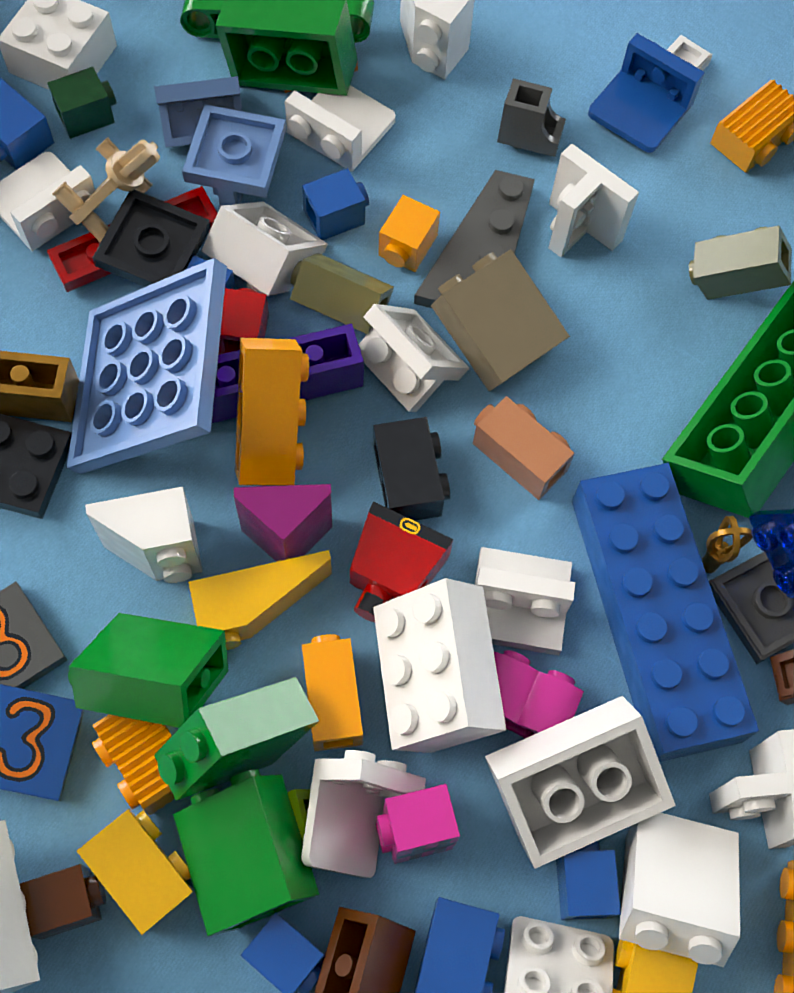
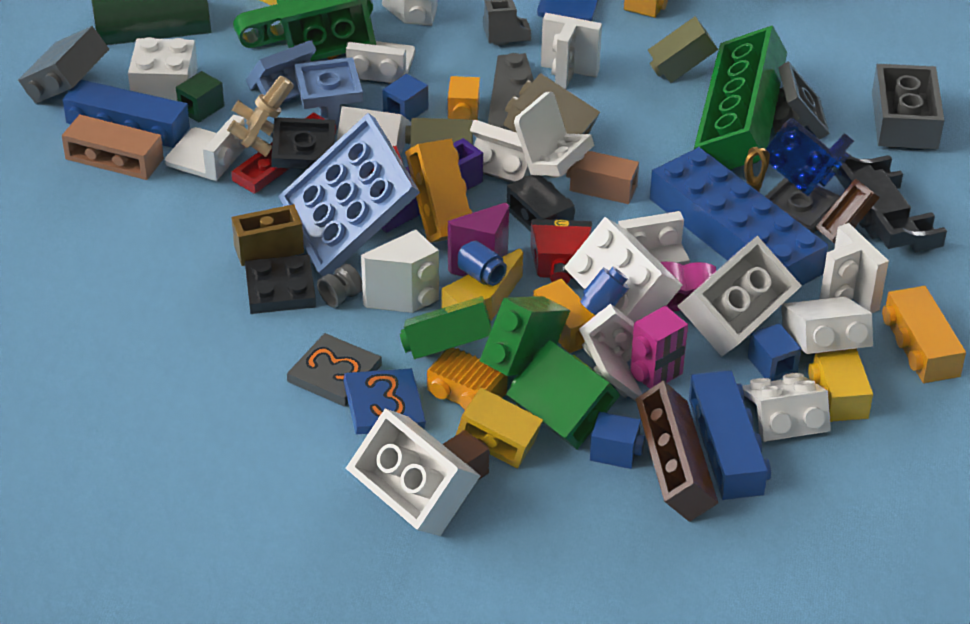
camera: 20 degrees left, 25 degrees down
none -> dark grey wheel [317,264,362,308]
none -> blue brick [458,240,507,286]
none -> white bracket [514,92,595,178]
none -> blue brick [580,266,629,315]

